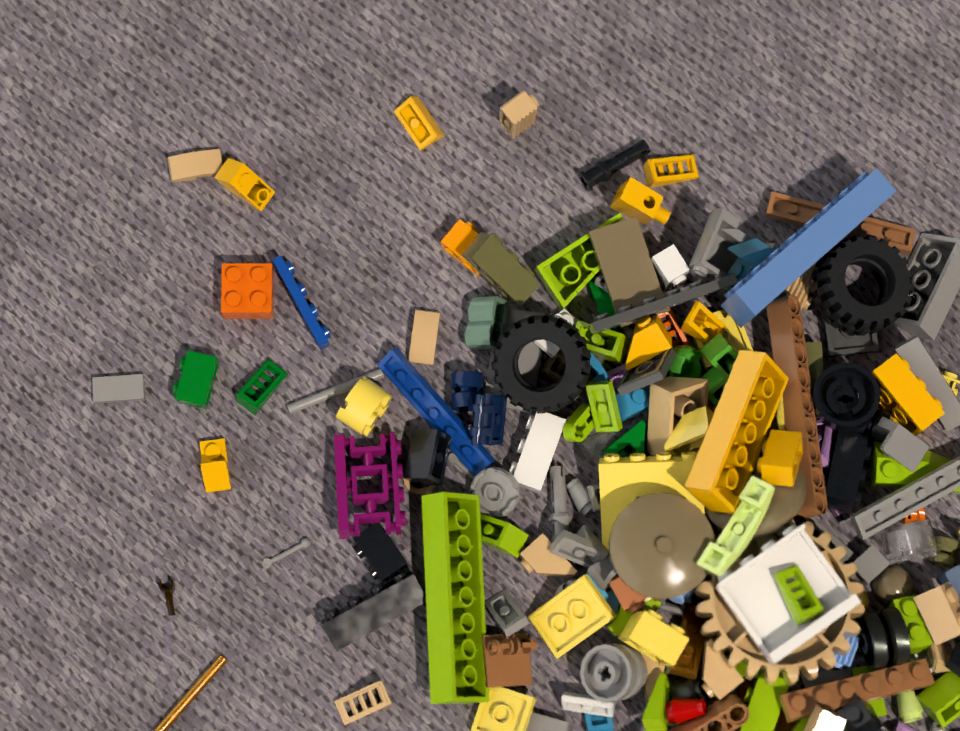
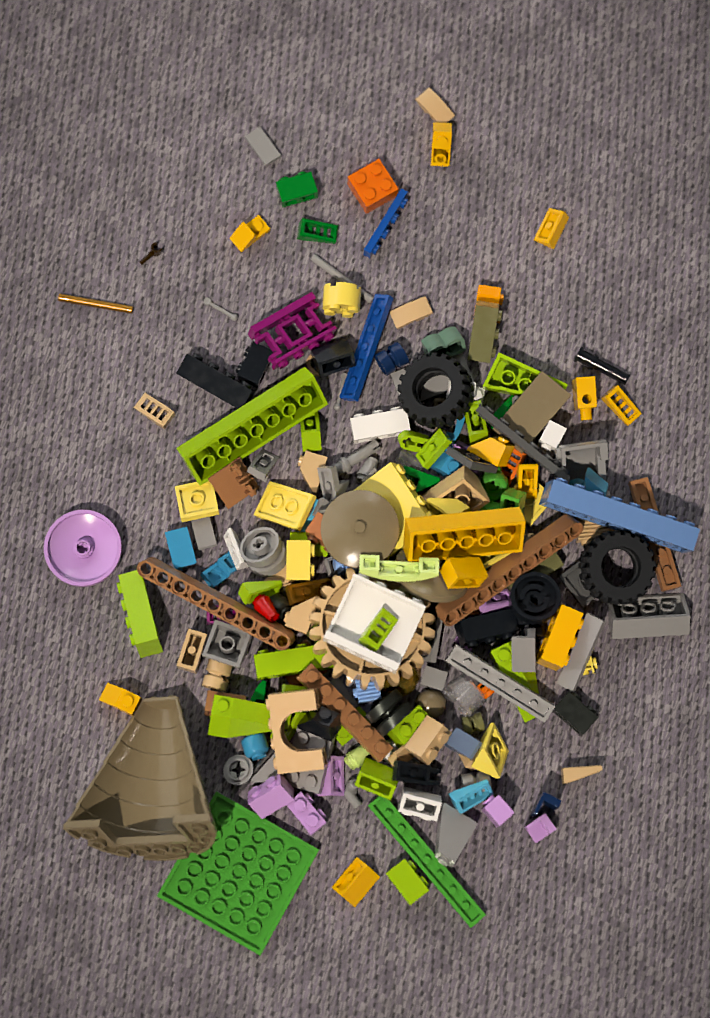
camera: 60 degrees right, 0 degrees up
dark blue plate [470,393,507,446] -> none
light grey tile [470,466,520,518] -> none
tan brick [499,90,539,139] -> none

